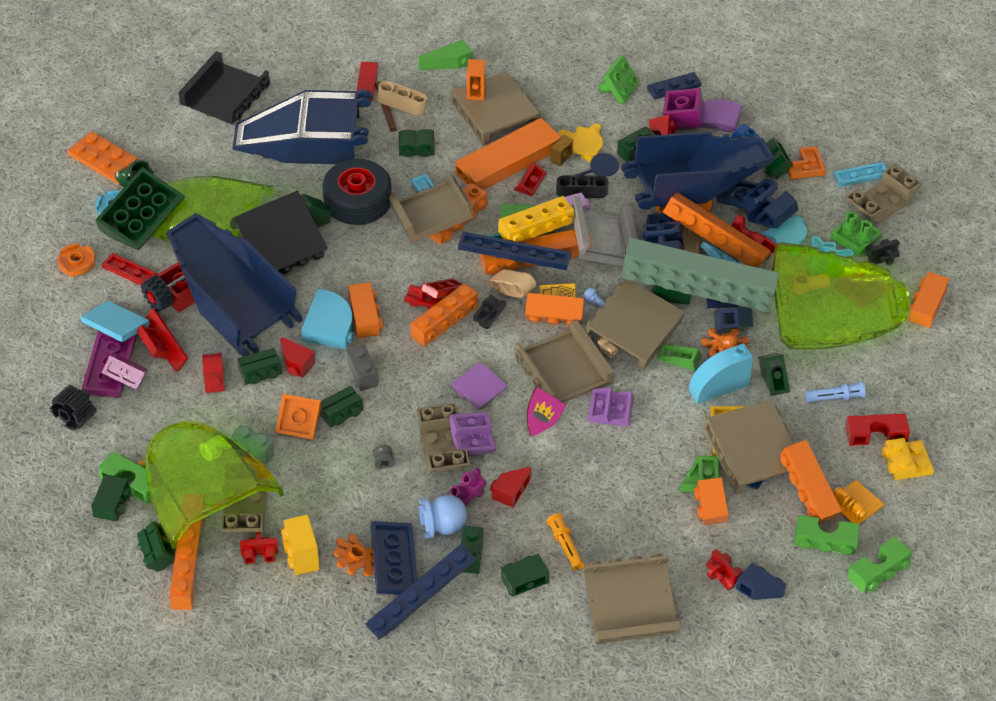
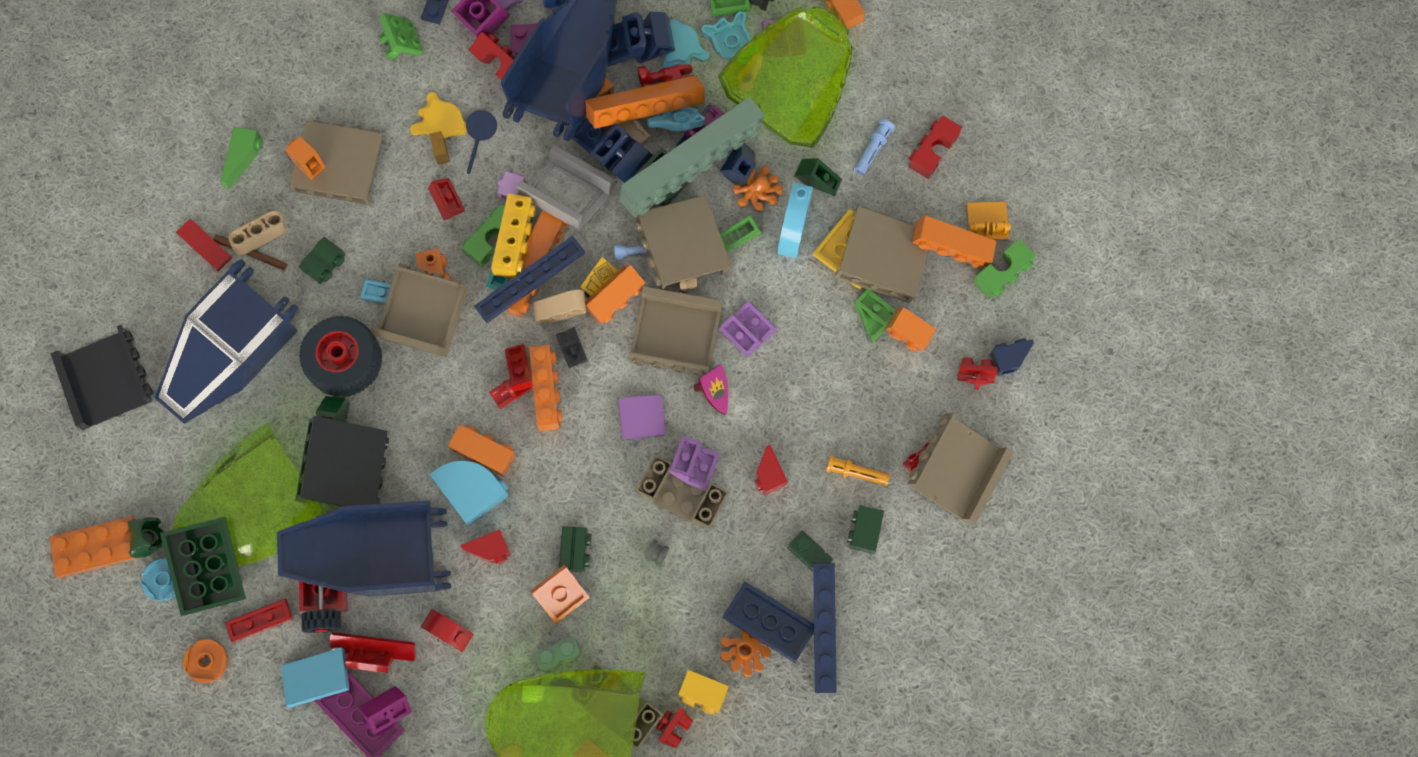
camera: 50 degrees left, 25 degrees up
dark green brick [237,348,282,385] -> none
dark grey brick [347,345,378,391] -> none
light blue tile [418,495,467,539] -> none
magenta hips [450,468,487,506] -> none
orange brick [455,118,562,190] -> none
black beam [556,175,609,198] -> none
dark green brick [617,126,655,162] -> none
bright green arch [847,537,912,594] -> none
yellow plate [881,438,934,480] -> none

